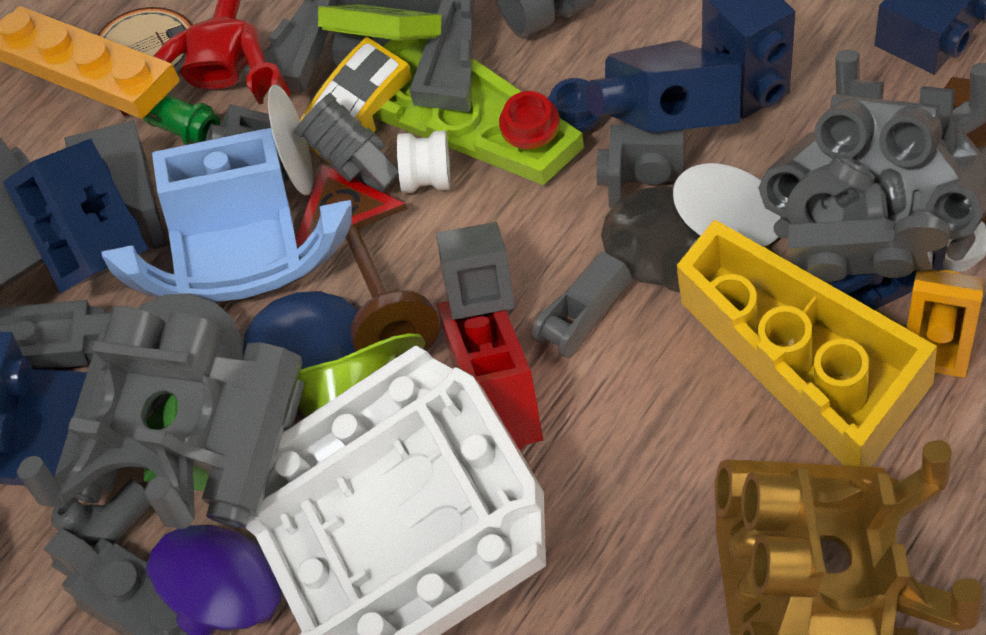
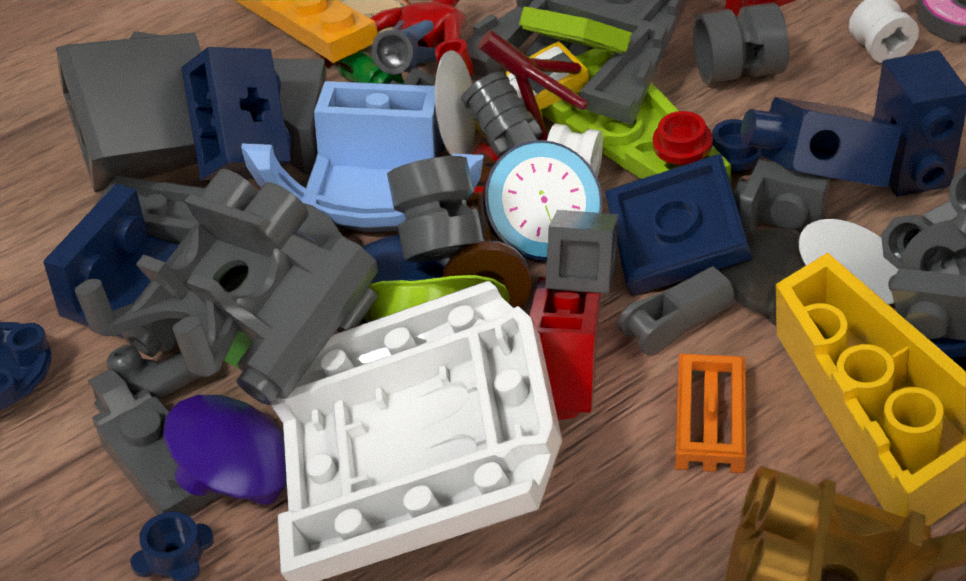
camera: 15 degrees right, 10 degrees down
none -> flat silver piece [372,20,437,74]
none -> dark grey wheel [387,156,484,263]
none -> dark red plant [478,30,588,140]
none -> piece [483,140,602,262]
none -> dark blue plate [605,154,752,296]
none -> orange tile [675,353,746,473]

